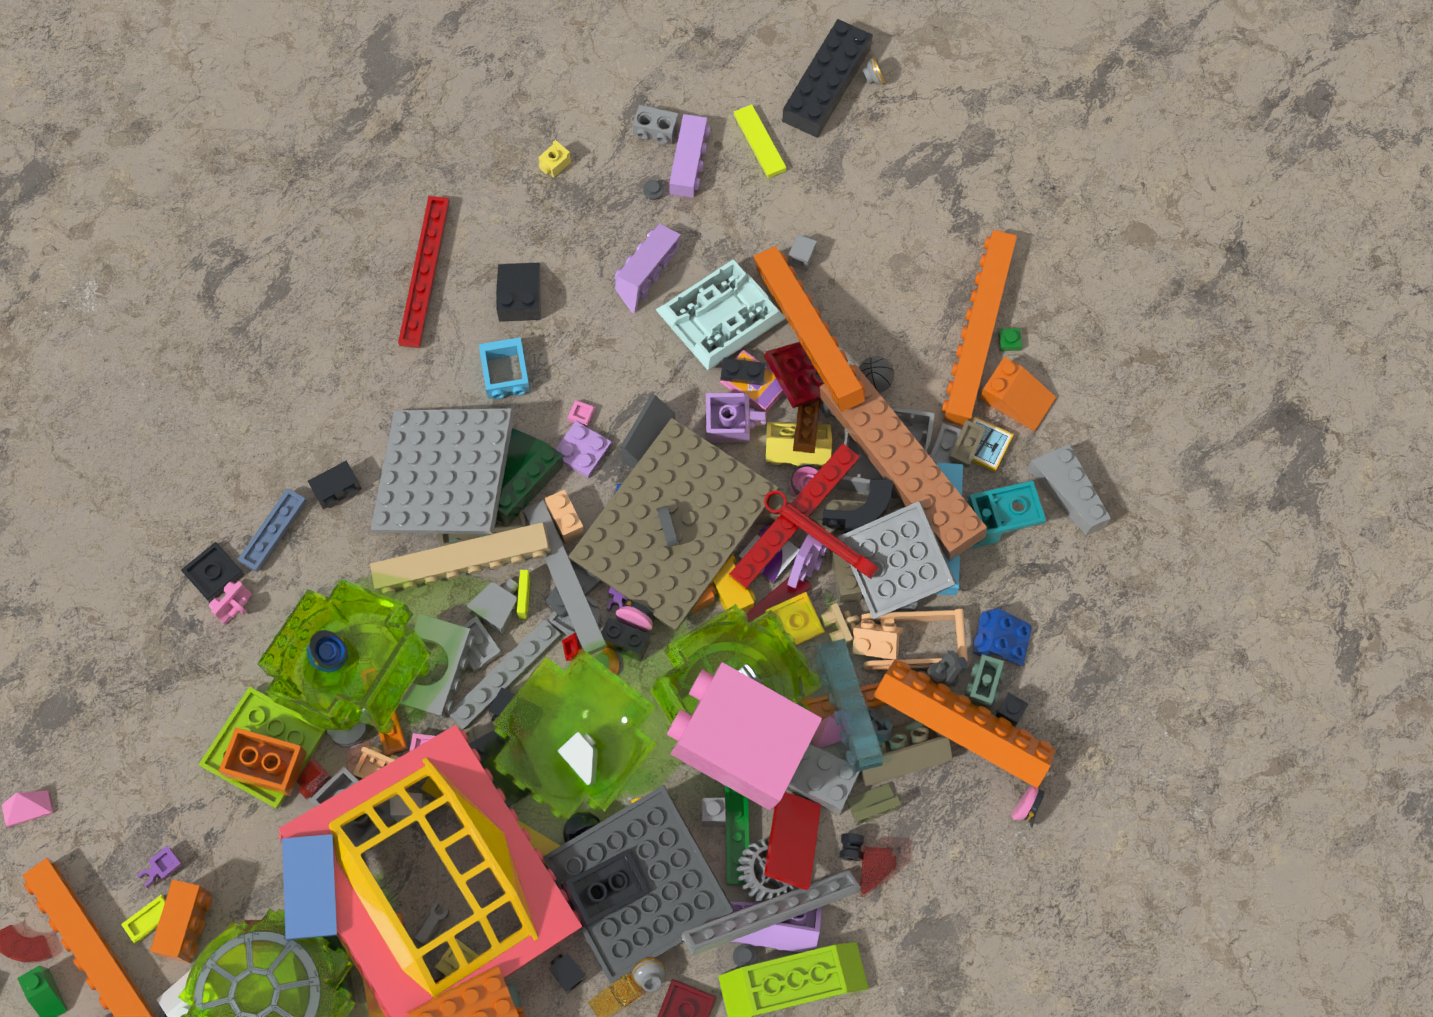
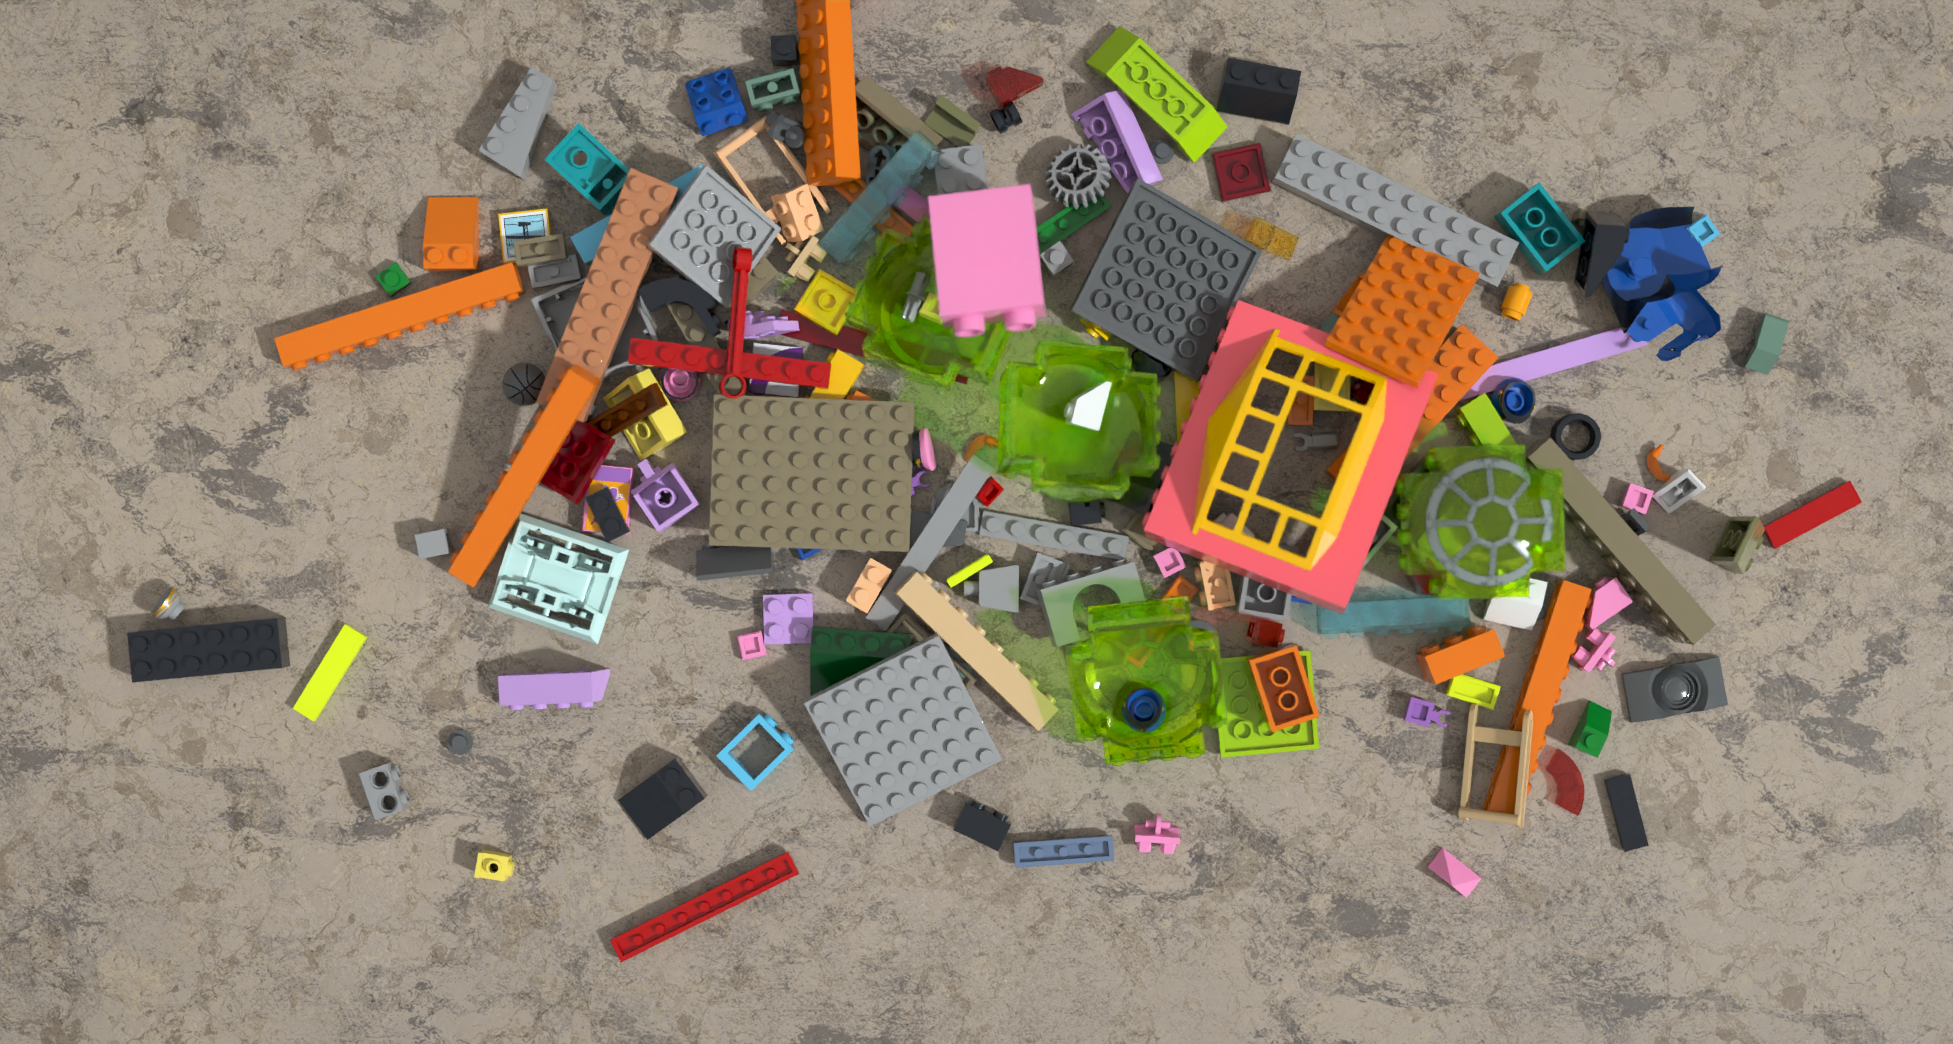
camera: 120 degrees left, 20 degrees up
black tile [181,542,245,603] -> none
medium blue tile [282,834,337,940] -> none
black brick [548,953,587,994] -> none
black slope [560,849,649,928] -> none
black brick [601,618,650,661] -> none
light grey piece [631,958,665,992] -> none
dark grey beam [656,505,679,548] -> none
lavender brick [669,114,710,198] -> none
light grey tile [682,870,861,956] -> none
red tile [764,792,821,891] -> none
none -> orange plate [1287,375,1314,426]
none -> clear light blue brick [1316,595,1470,638]
none -> tan piece [1458,703,1534,829]

